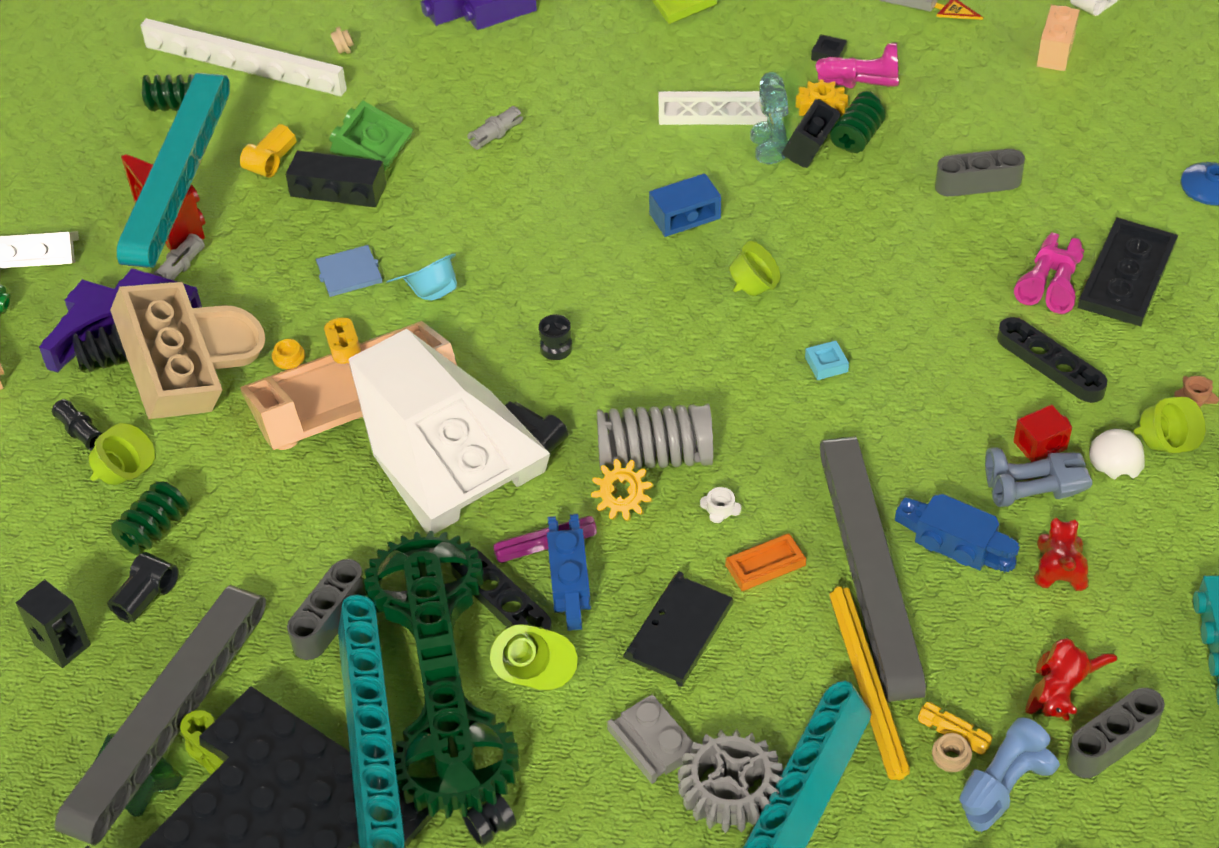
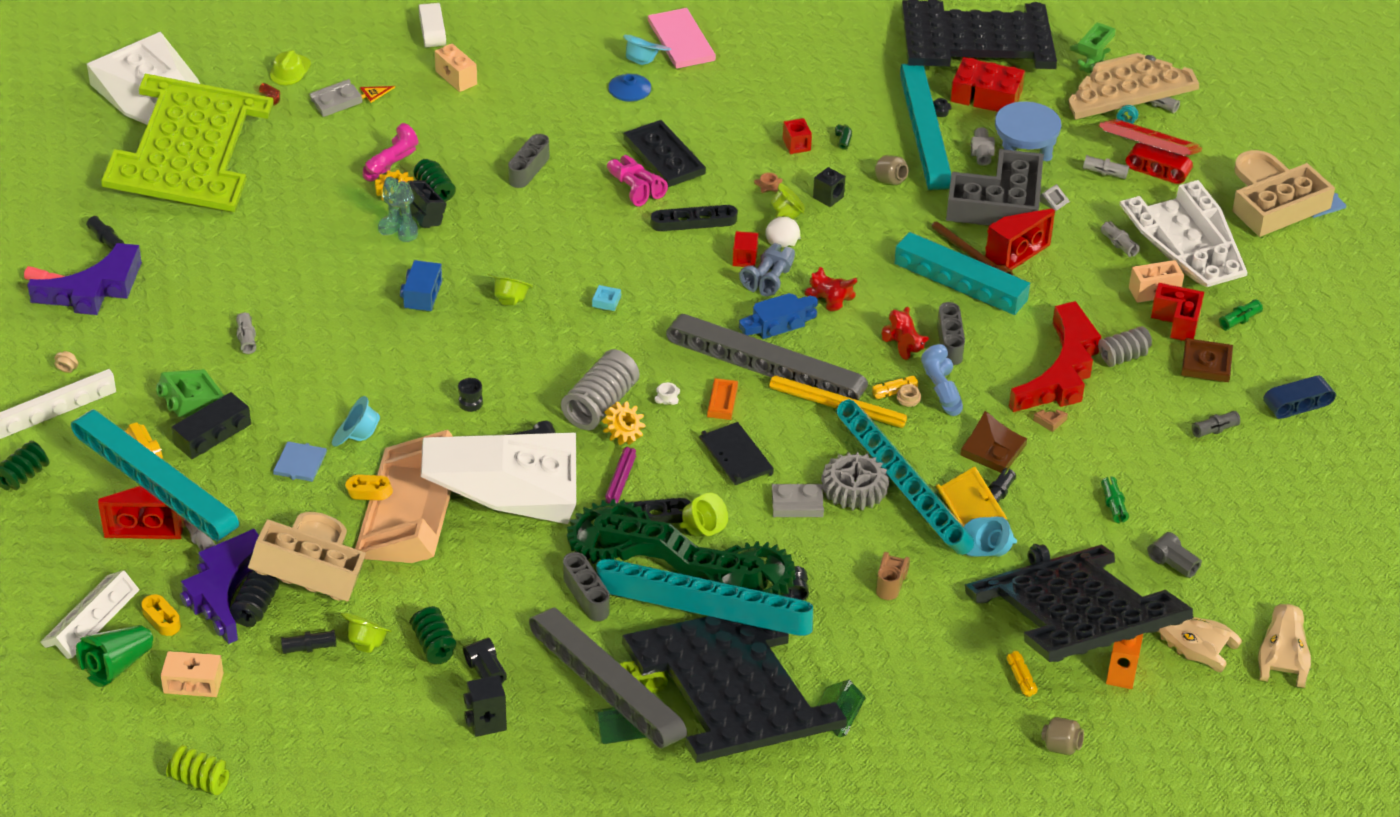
camera: 60 degrees left, 5 degrees down
yellow plate [272,339,305,369] -> none
blue hinge [547,514,591,631] -> none
white fence [658,91,777,125] -> none
black plate [811,34,848,61] -> none
none -> yellow beam [142,594,181,636]

